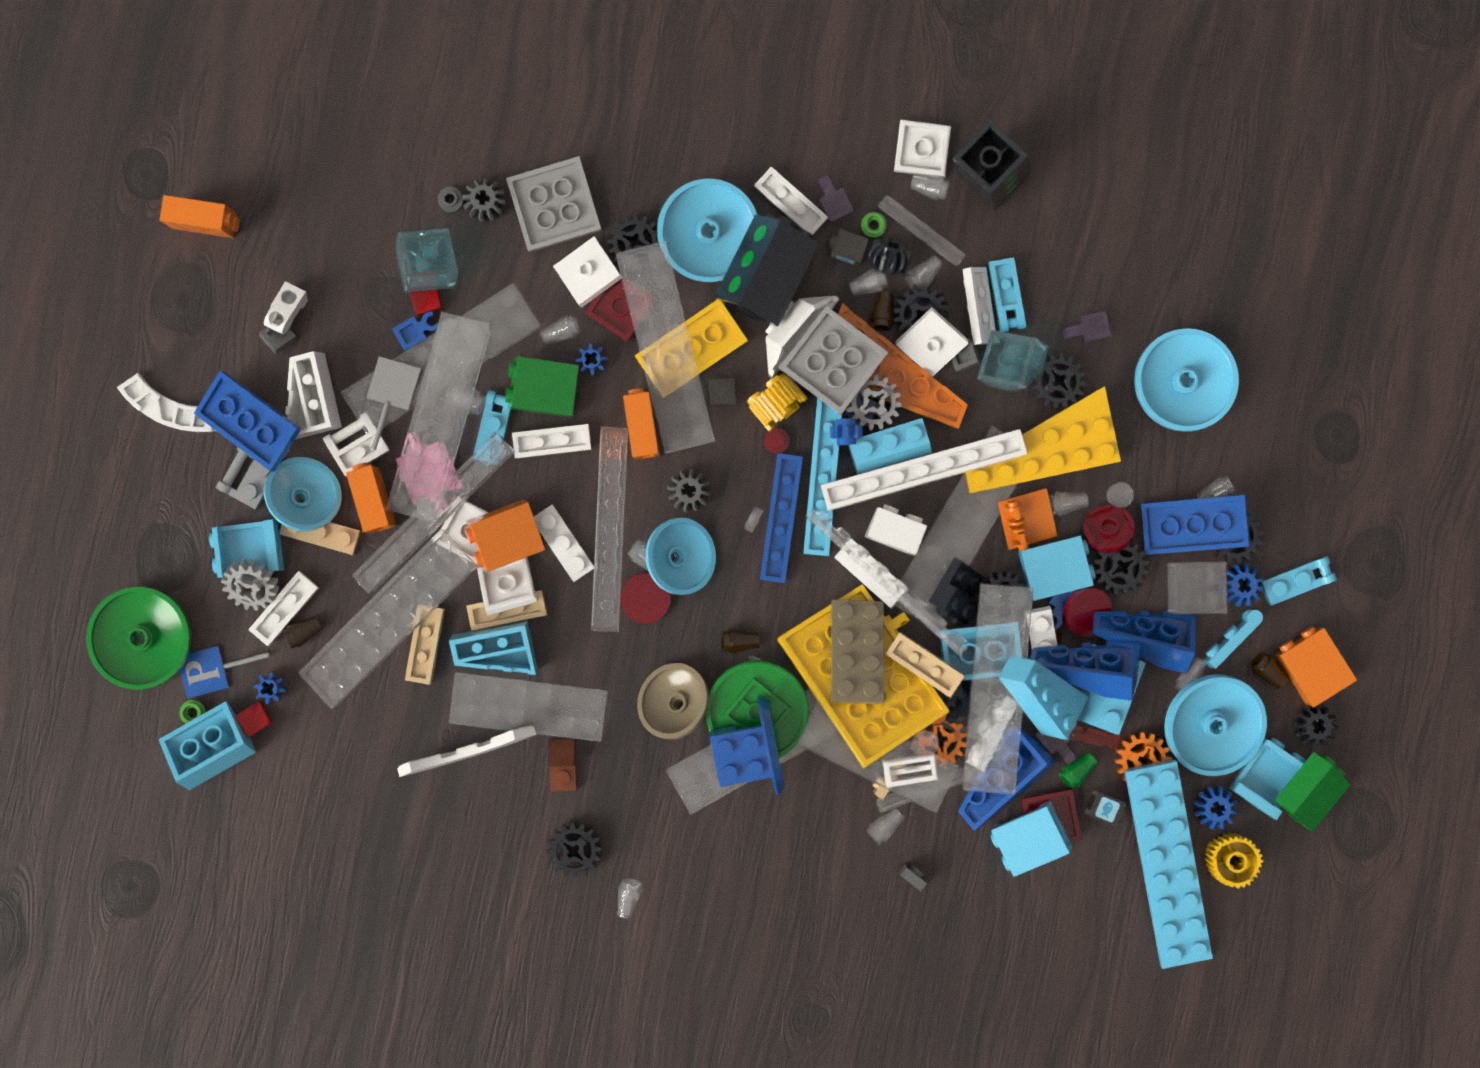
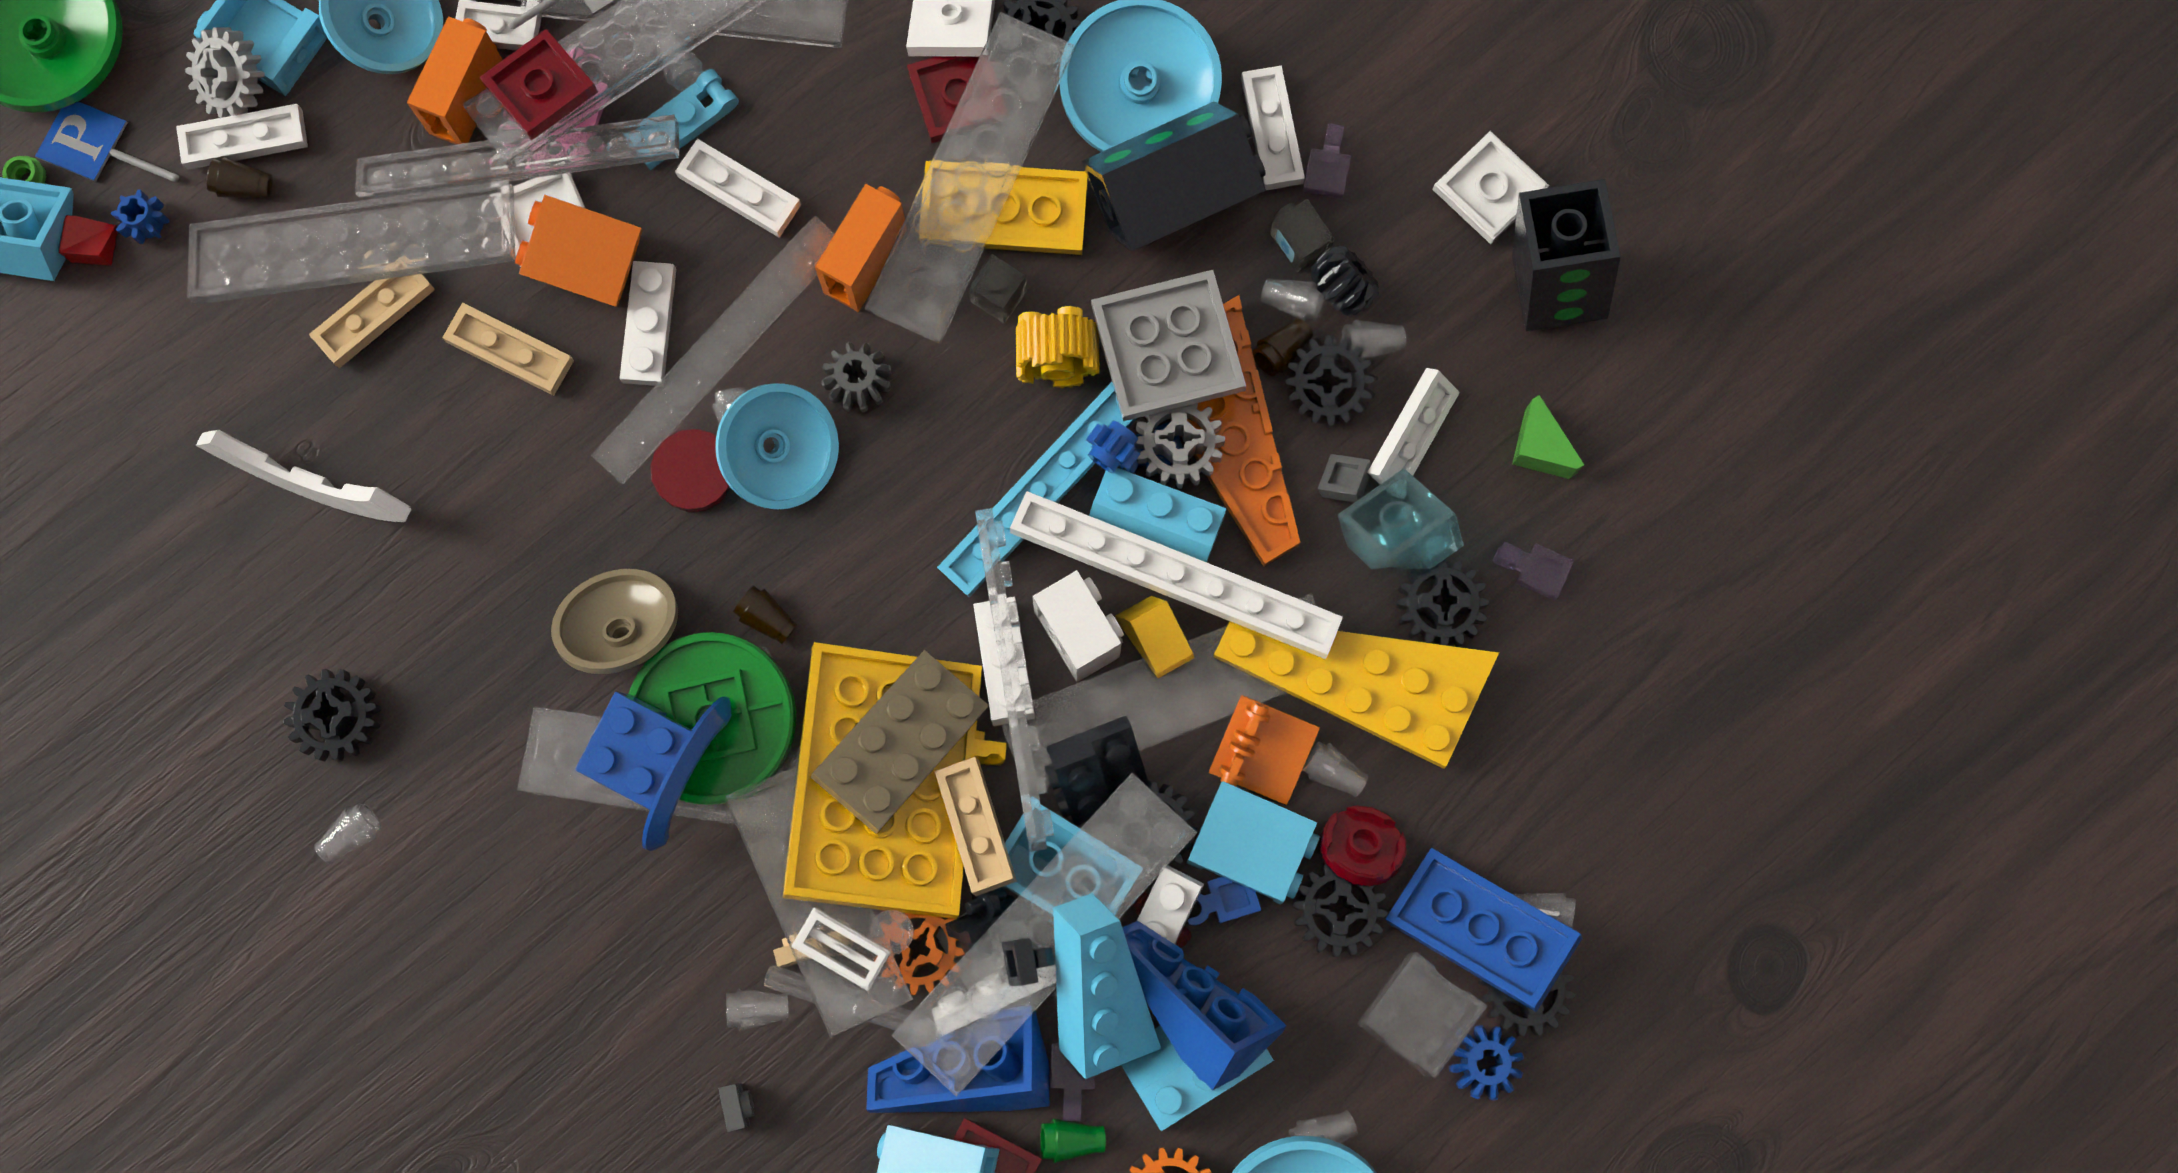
camera: 35 degrees right, 10 degrees down
tan plate [279,522,361,555] -> none
medium azure wedge [449,620,538,675] -> none
clear plate [449,672,608,742] -> none
white plate [477,557,537,615] -> none
green brick [505,356,579,417] -> none
clear cone [541,315,581,345] -> none
copper slope [548,738,577,791] -> none
blue gear [576,343,608,376] -> none
clear tile [744,507,764,533] -> none
blue plate [760,453,803,583] -> none
dark red plate [764,428,790,454] -> none
white wedge [765,296,839,378] -> none
bright green plate [861,212,887,238] -> none
clear axle [879,195,965,266] -> none
white plate [896,307,969,377] -> none
clear cone [910,174,950,201] -> none
medium azure plate [988,257,1026,333] -> none
dark red tile [1063,586,1112,637] -> none
clear red axle [1070,726,1121,749] -> none
blue wedge [1093,611,1196,673] -> none
clear tile [1107,482,1134,508] -> none
medium azure dish [1134,329,1239,432] -> none
medium azure plate [1203,609,1263,669] -> none
medium azure plate [1260,556,1337,606] -> none
none -> dark red plate [480,29,598,141]
none -> black tile [1001,937,1055,986]
none -> yellow slope [1115,596,1194,678]
none -> bright green slope [1512,395,1584,479]

